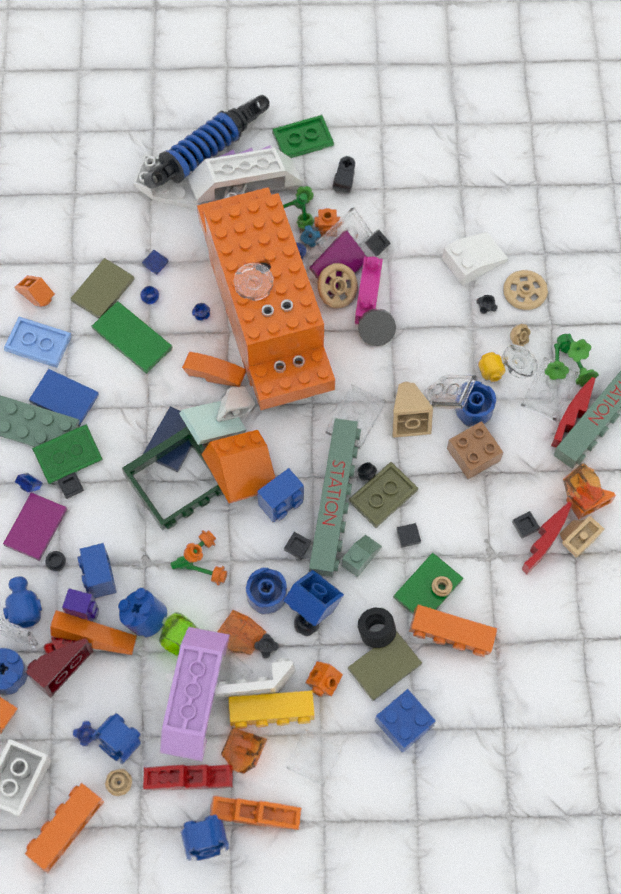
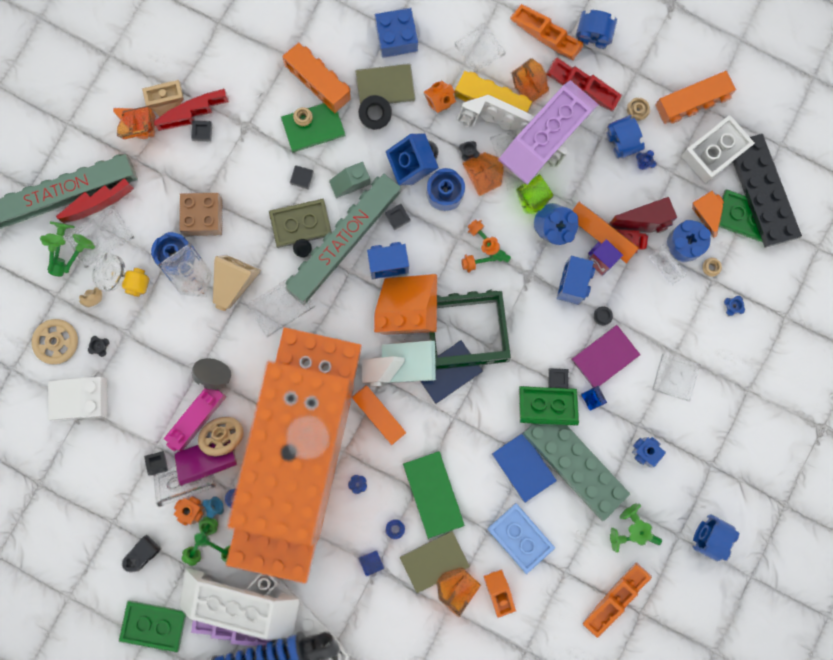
camera: 155 degrees left, 15 degrees up
blue piece [3,576,42,629] -> none
none -> clear orange slope [437,567,481,617]

